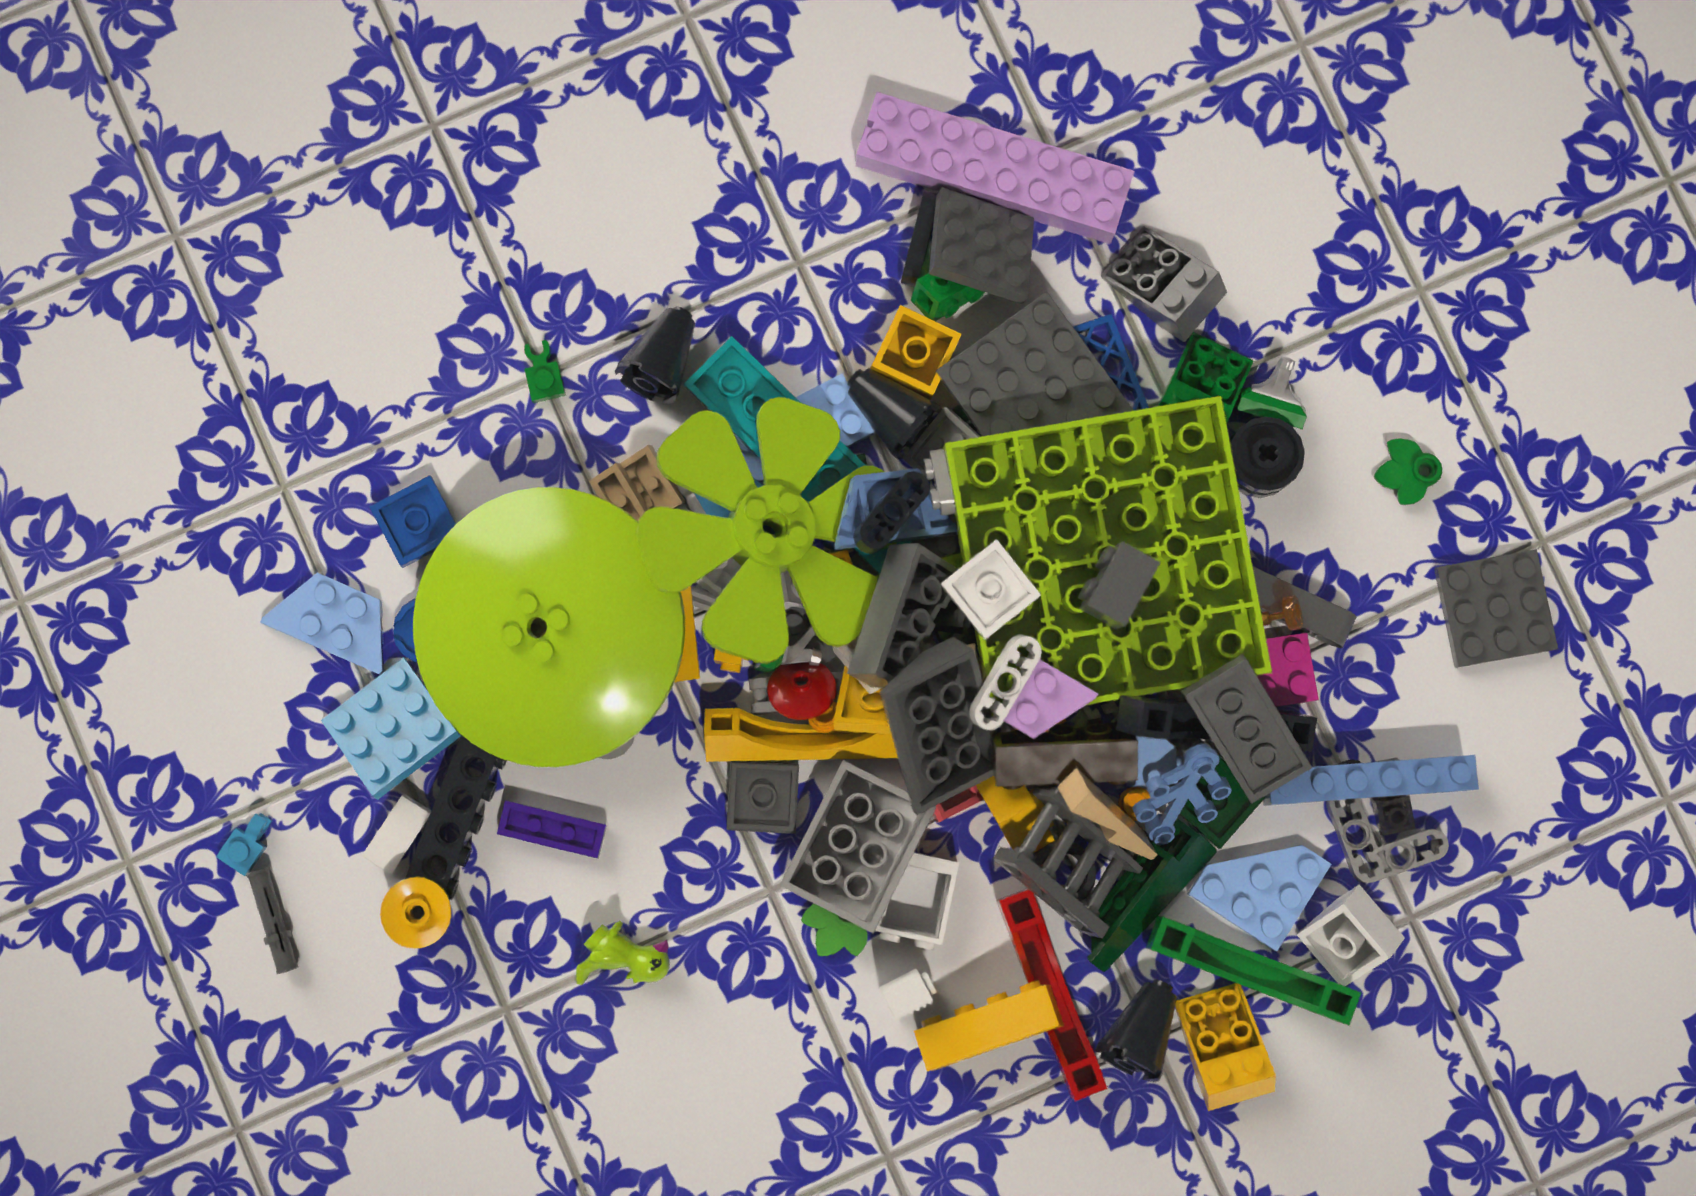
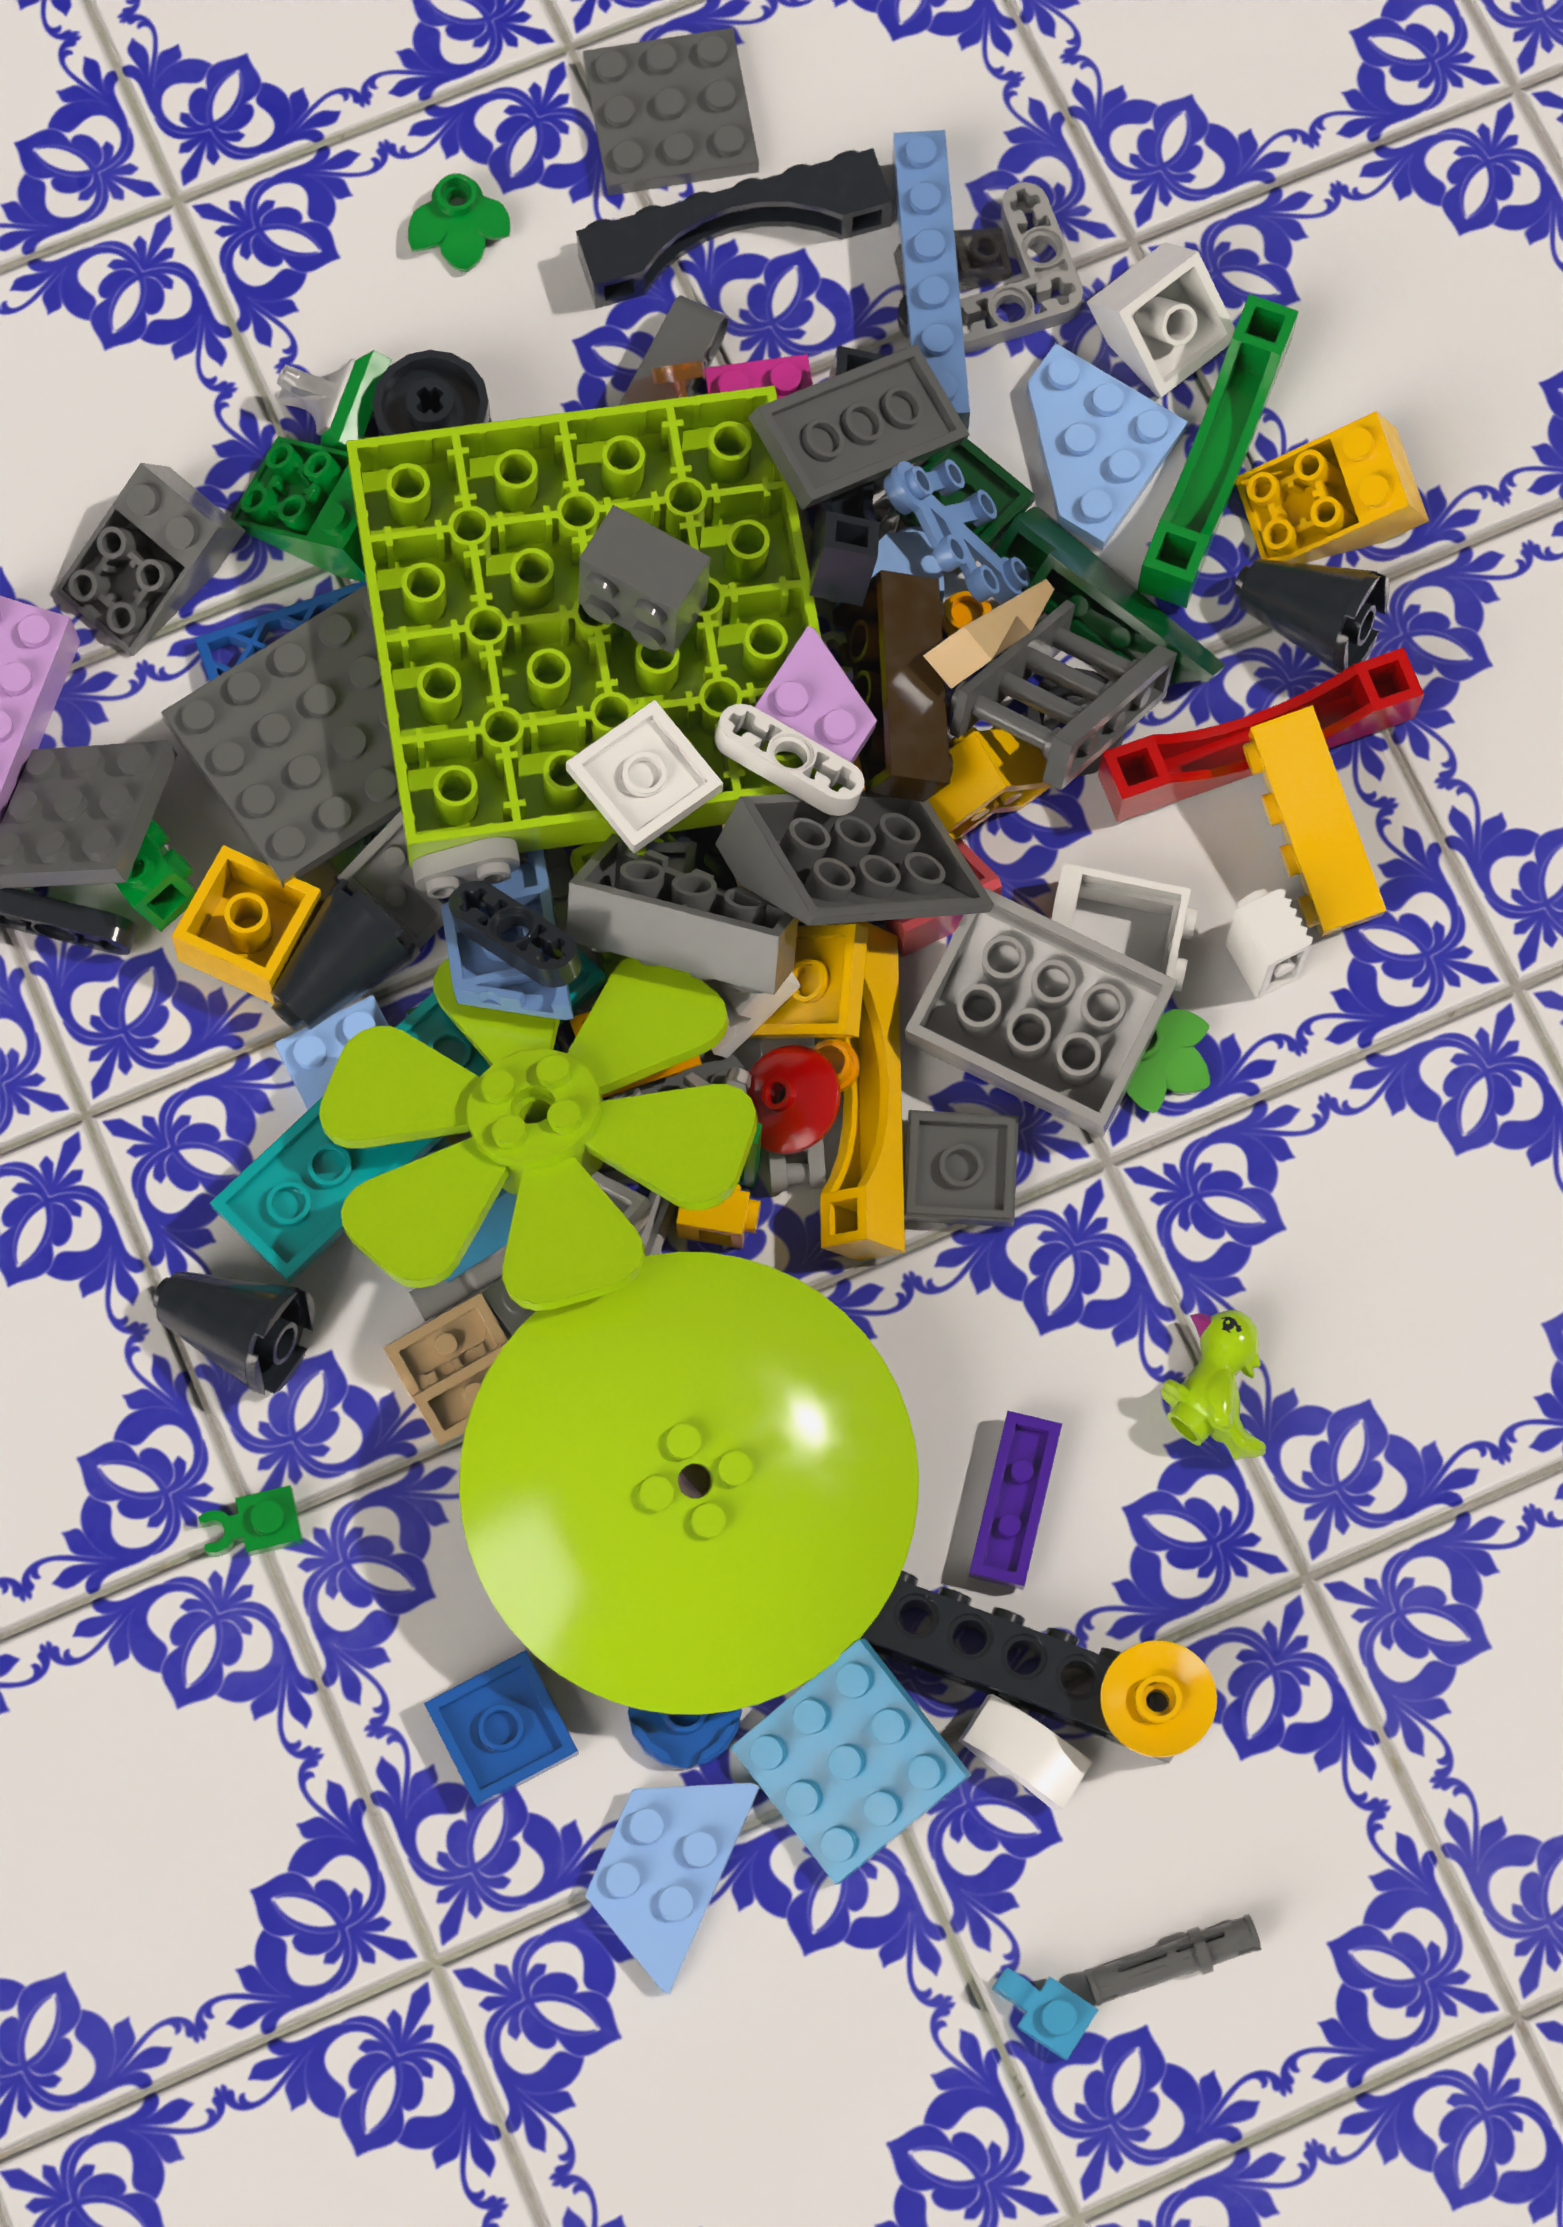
camera: 85 degrees left, 10 degrees down
none -> black arch [576,148,892,309]

